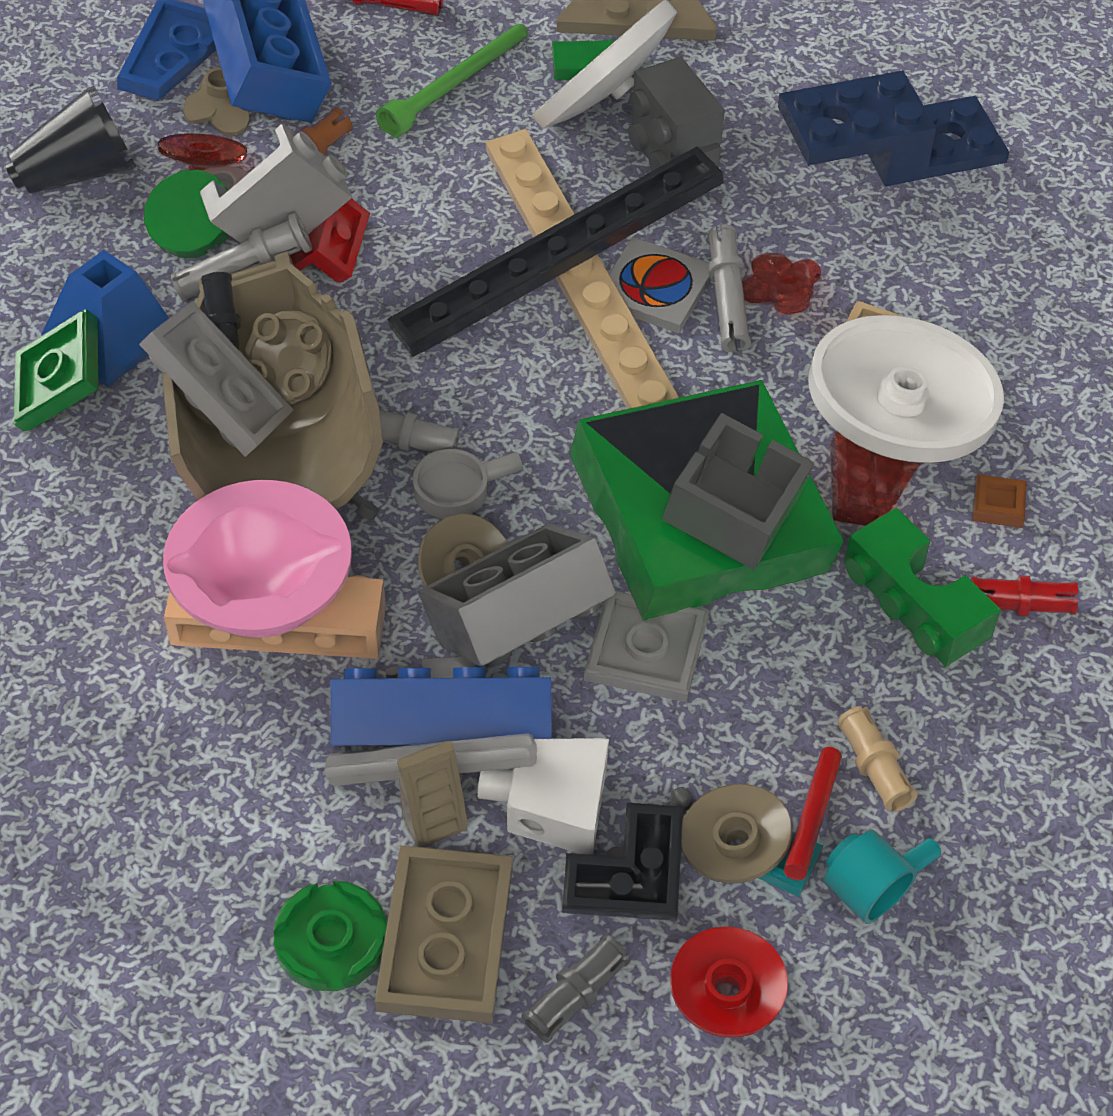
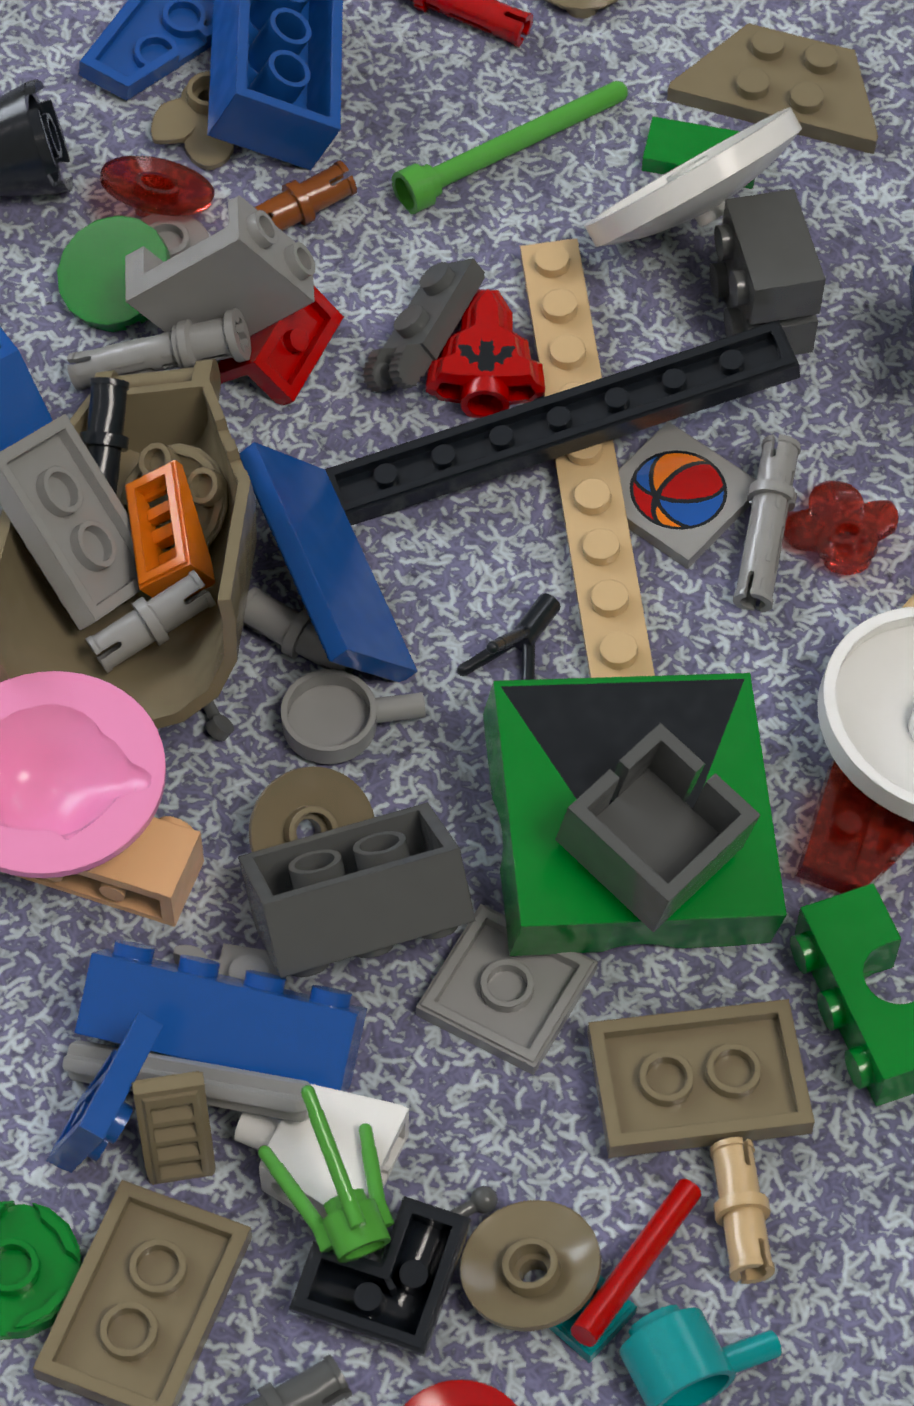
camera: 15 degrees right, 5 degrees up
none -> blue wing [46,1011,164,1173]
none -> light grey pin [85,570,216,674]
none -> orange slope [125,460,215,599]
none -> blue tile [239,442,418,682]
none -> bright green plant [258,1085,395,1263]
none -> dark grey hinge [362,258,485,393]
none -> red rock [426,289,545,418]
none -> black plant [457,593,561,680]
none -> dark tan plate [587,999,815,1158]

